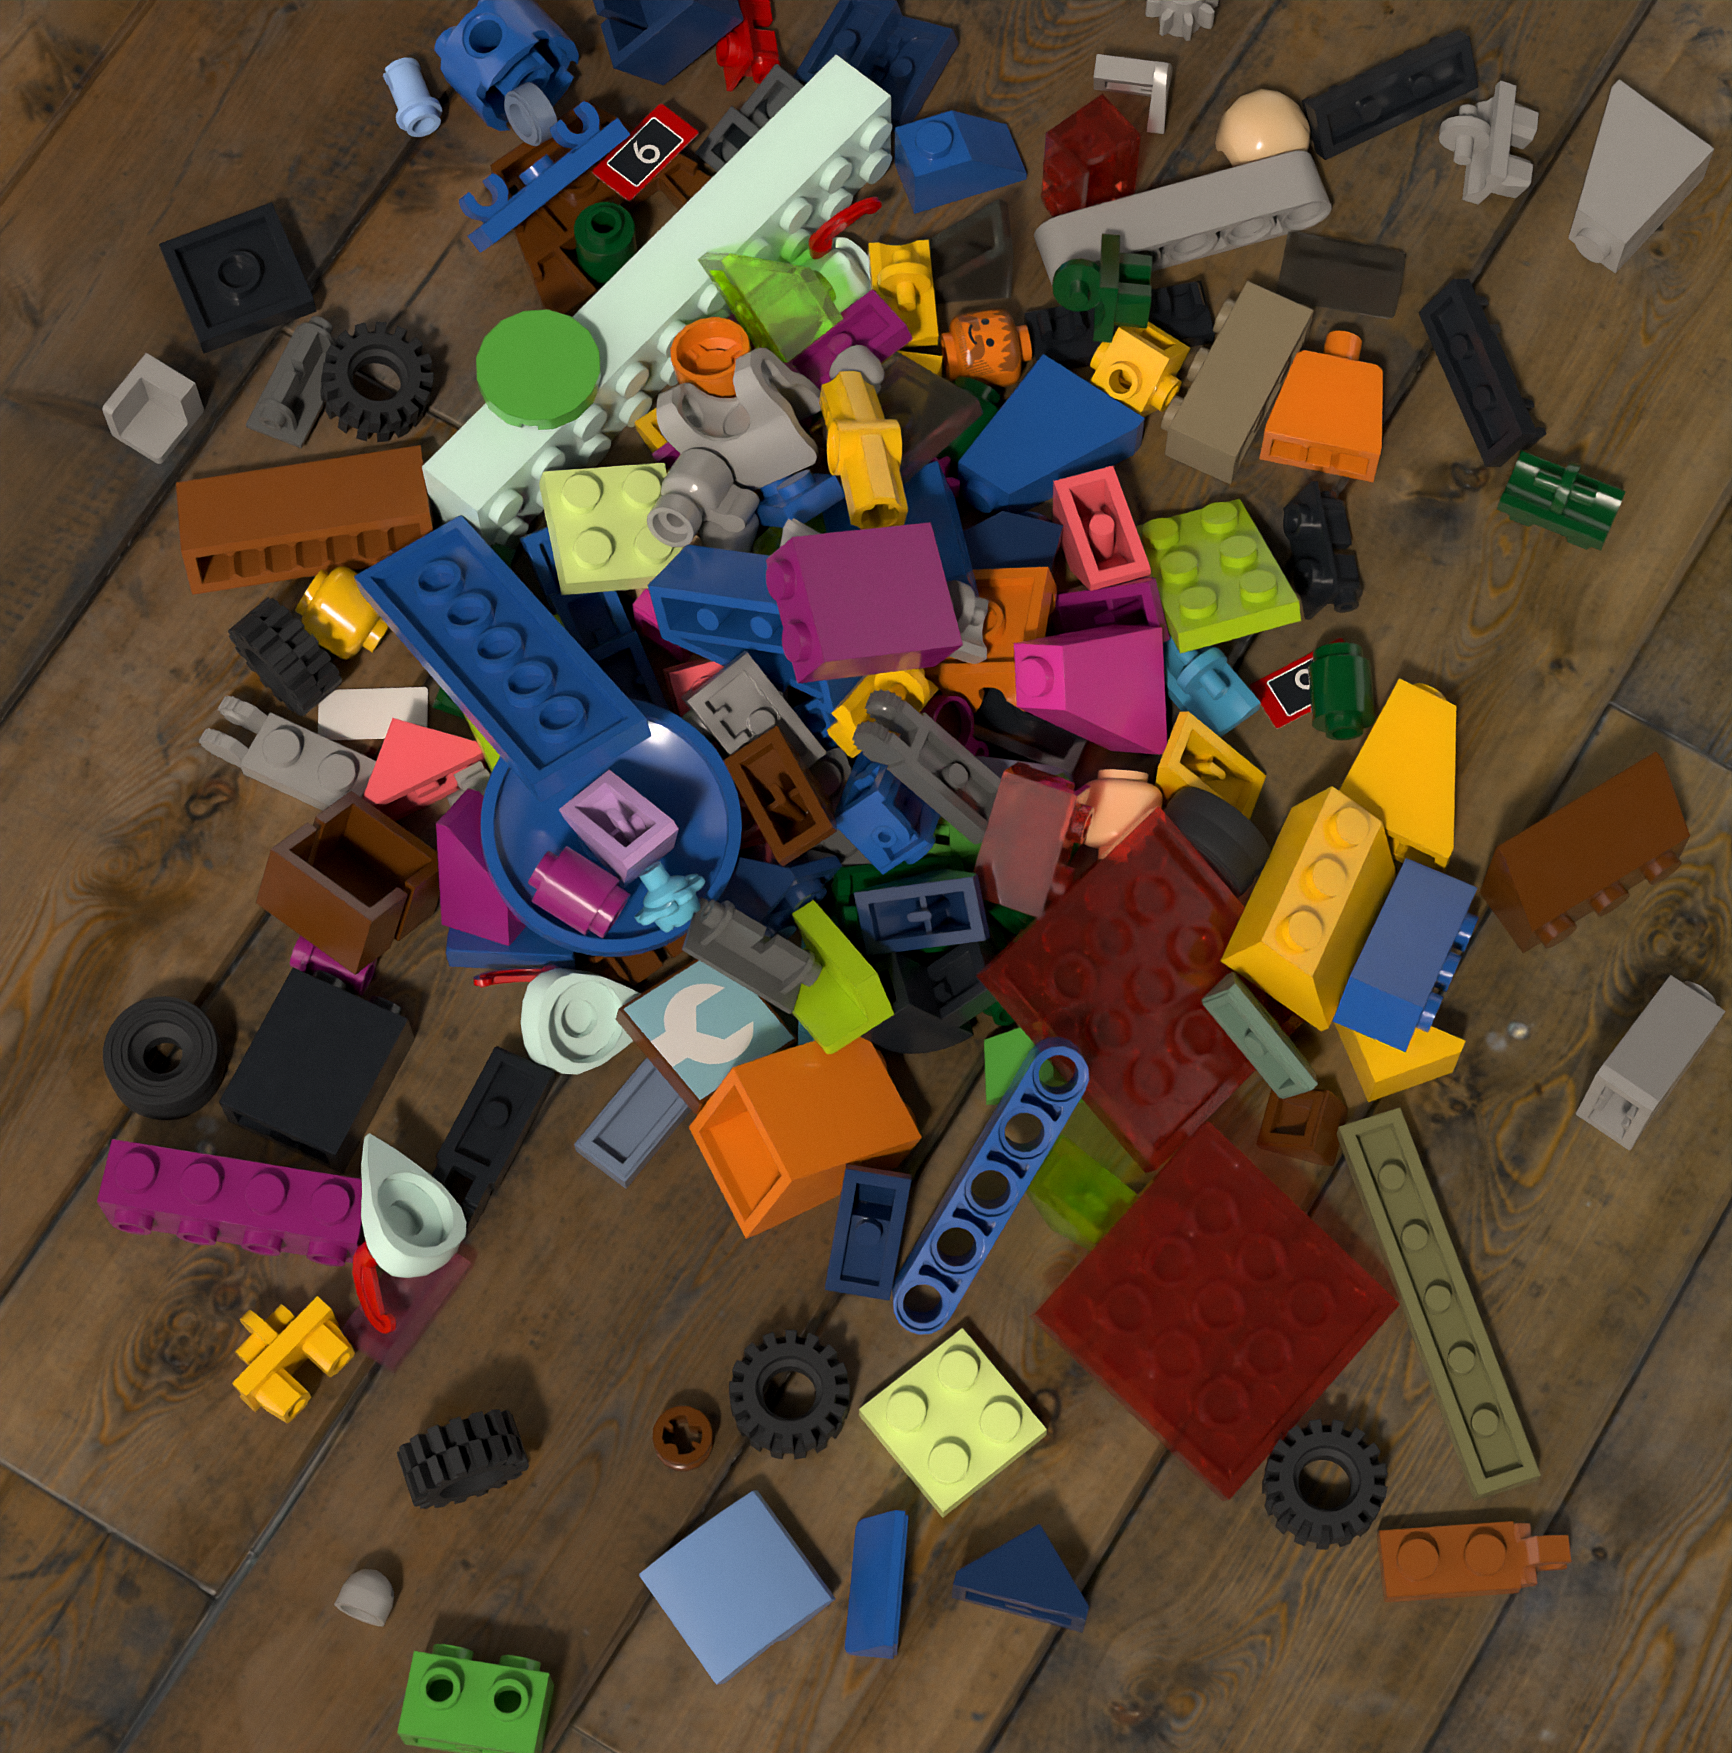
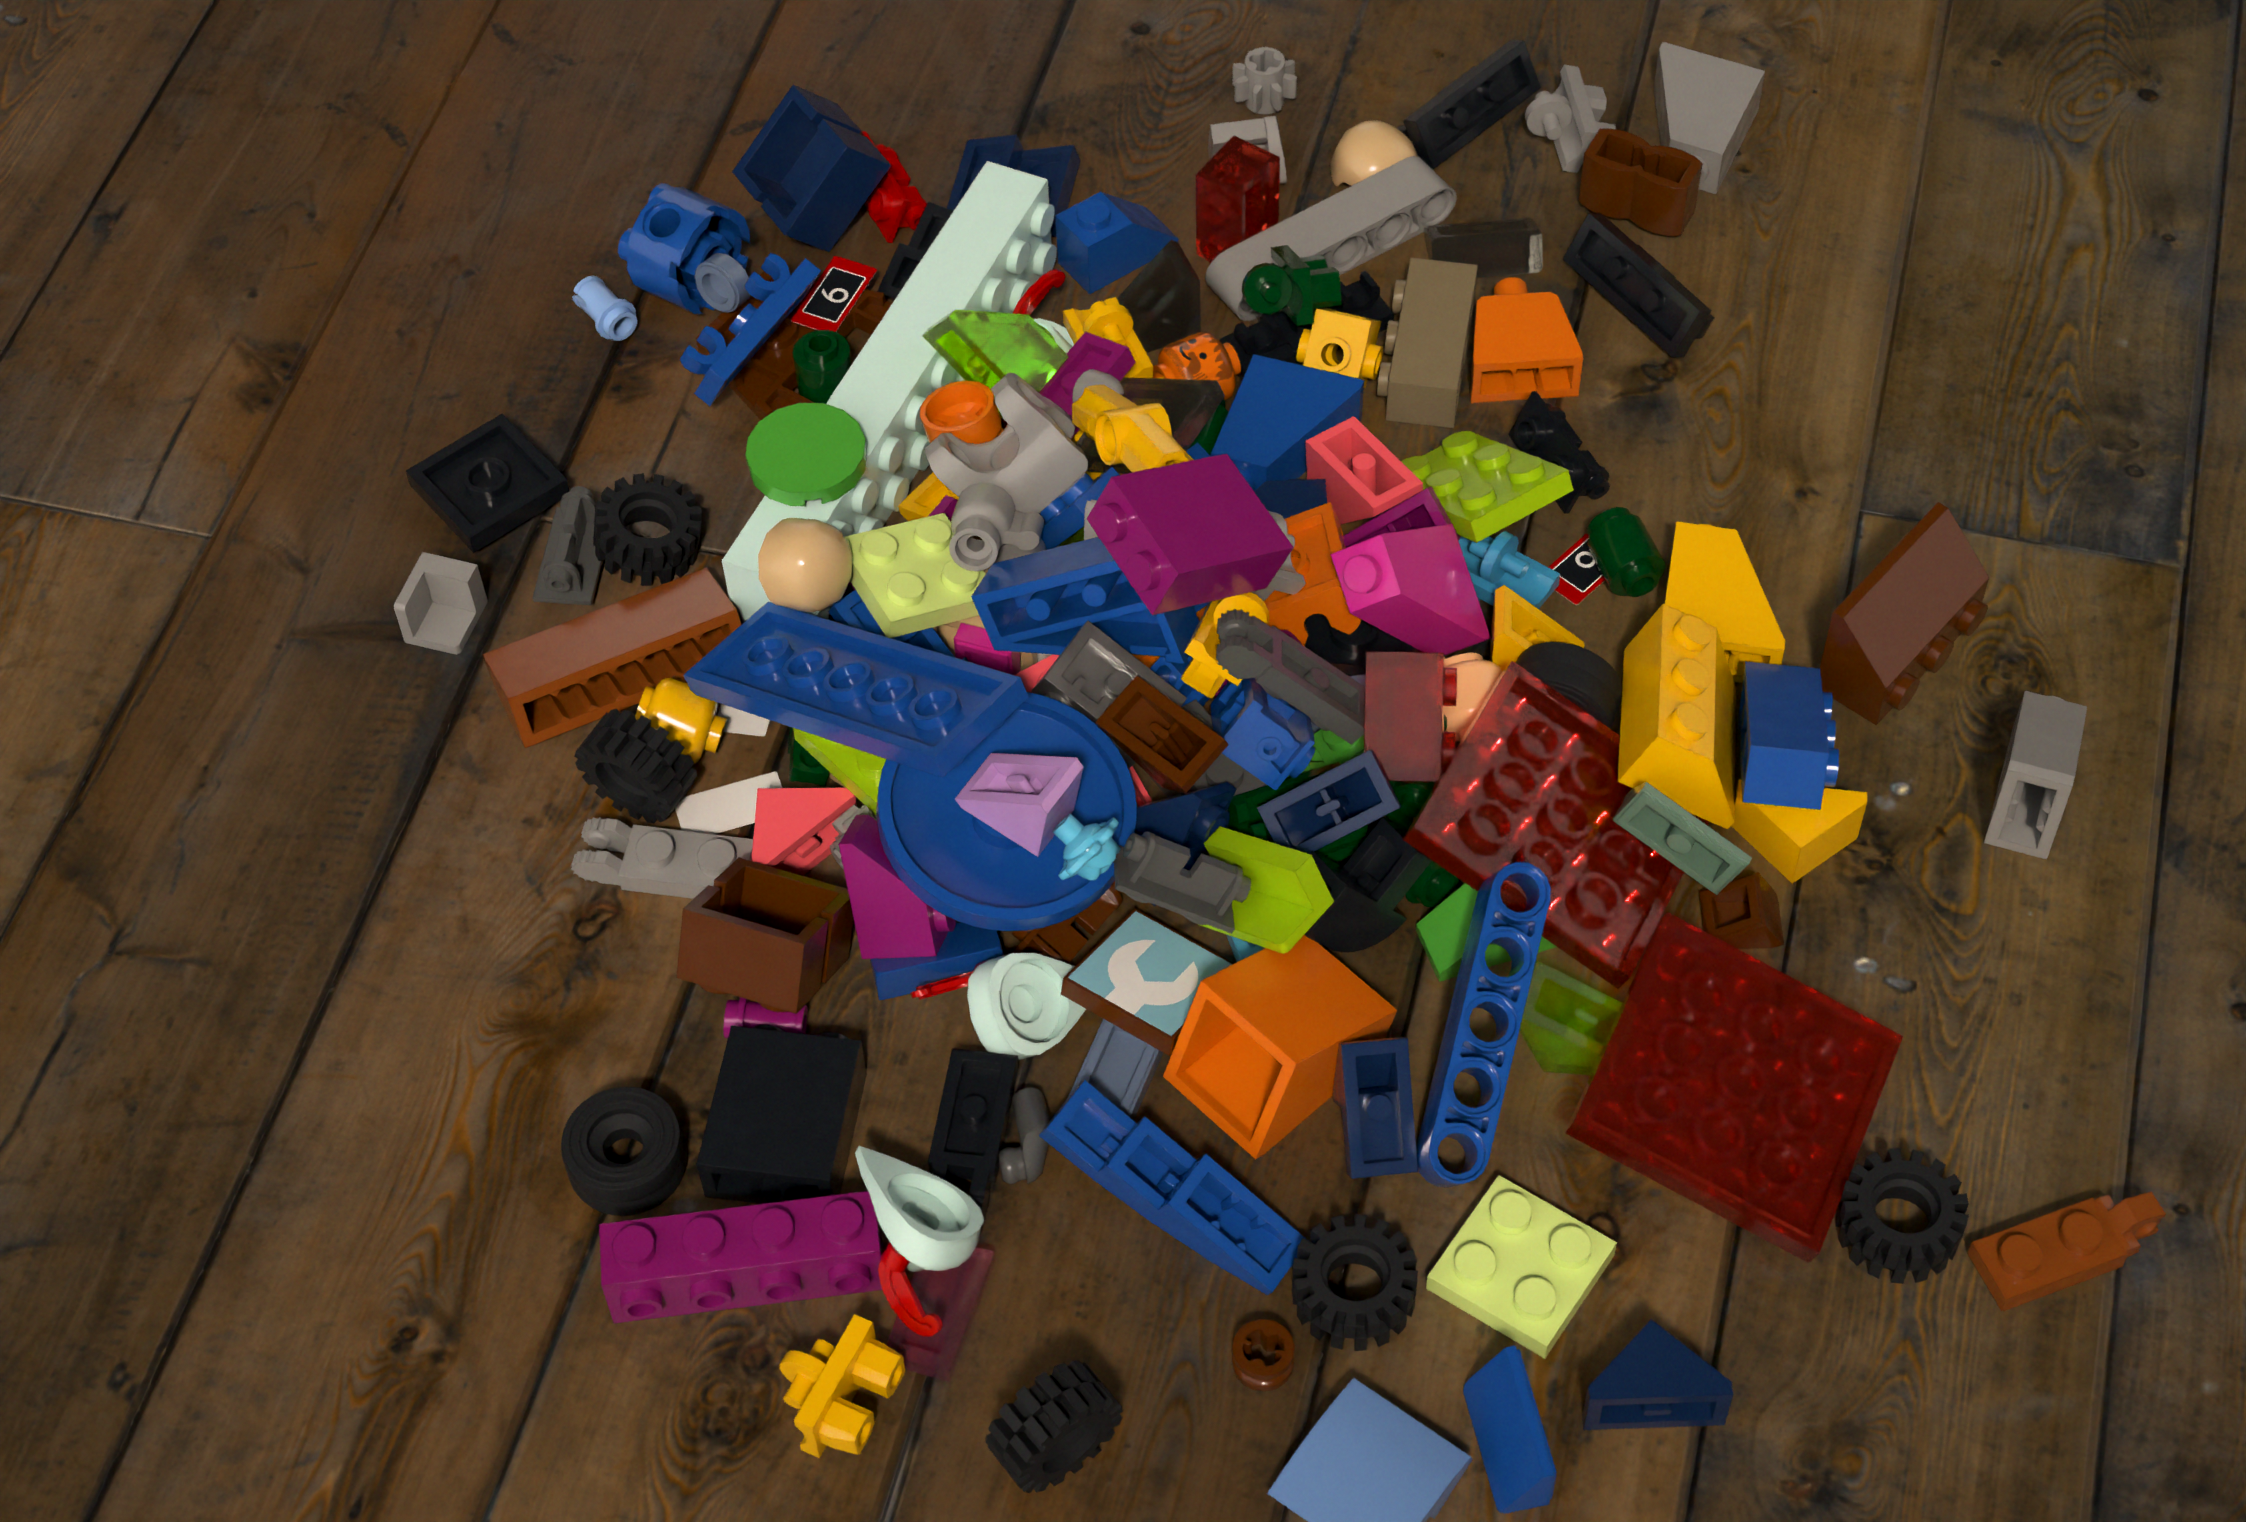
camera: 15 degrees left, 15 degrees down
magenta brick [528,846,631,939] -> none
olive plate [1336,1108,1541,1501] -> none
dark green hips [1497,451,1626,551] -> none
none -> tan hair [758,518,852,612]
none -> dark grey arm [999,1088,1050,1185]
none -> blue slope [1038,1080,1309,1295]
none -> reddish brown brick [1579,128,1703,236]

